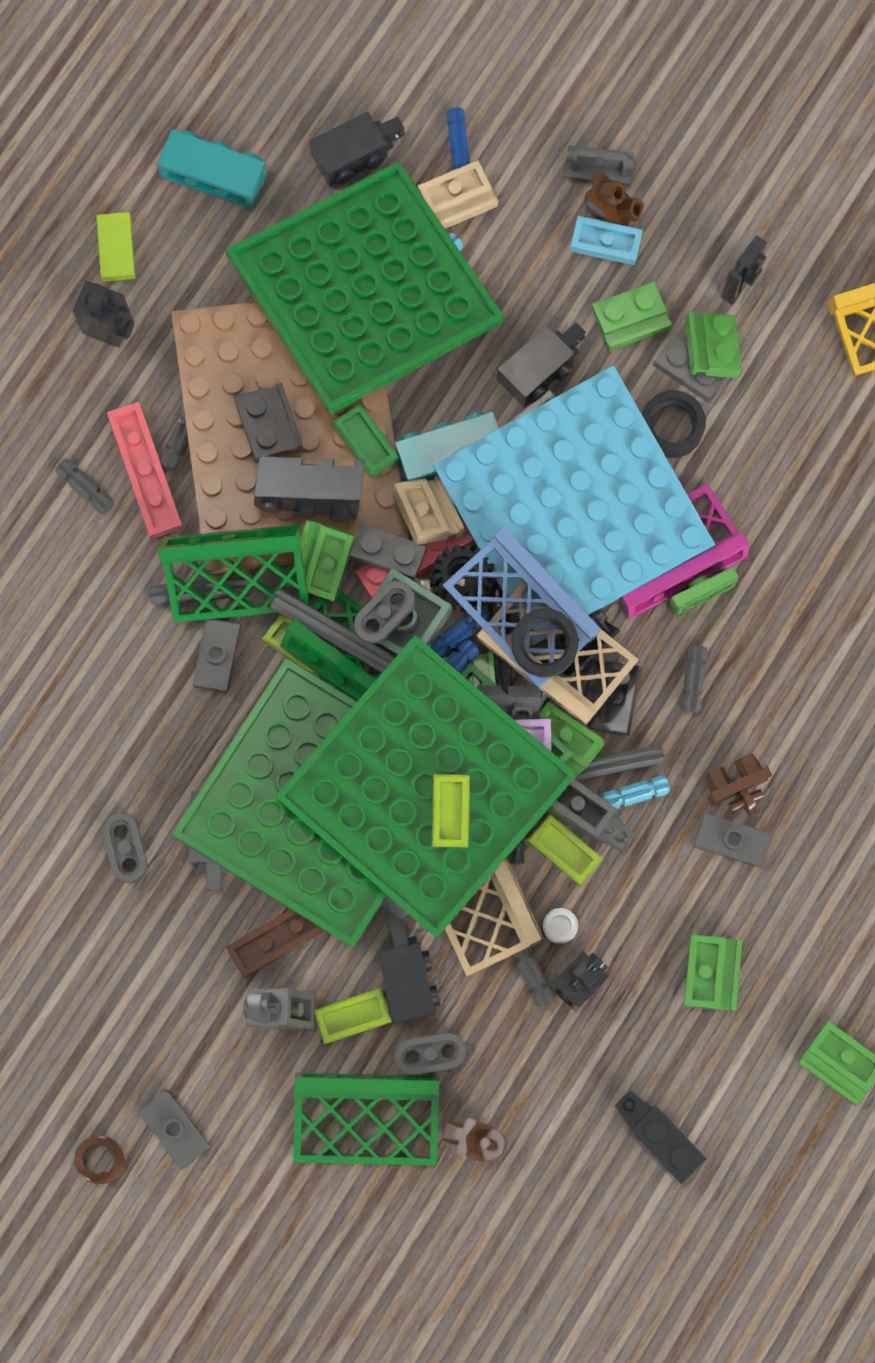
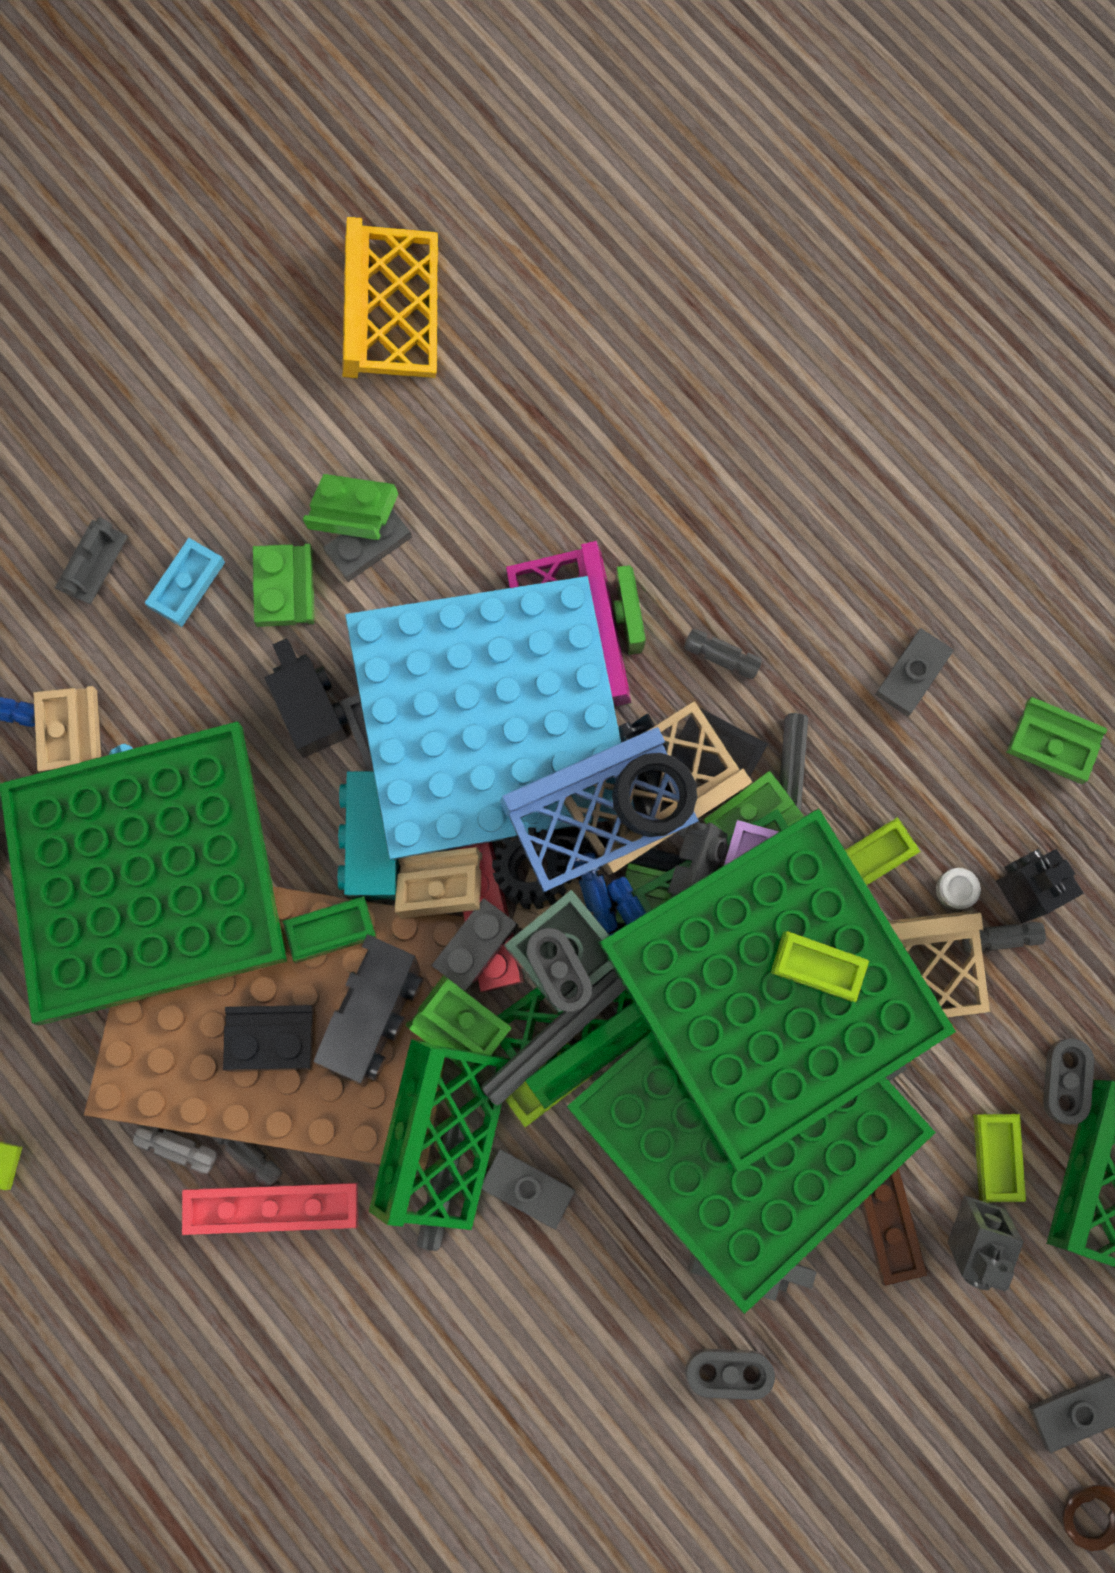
camera: 75 degrees left, 0 degrees up
dark grey axle [55,459,114,514] -> none
black hinge [73,281,134,348] -> none
black hinge [378,920,441,1025] -> none
dark grey hinge [548,779,633,851] -> none
reddish brown hips [584,172,644,227] -> none
medium azure axle [601,775,670,809] -> none
black tyre [642,390,706,458] -> none
reddish brown hips [705,753,772,816] -> none
black plate [721,235,767,305] -> none
none -> light grey axle [133,1125,217,1174]

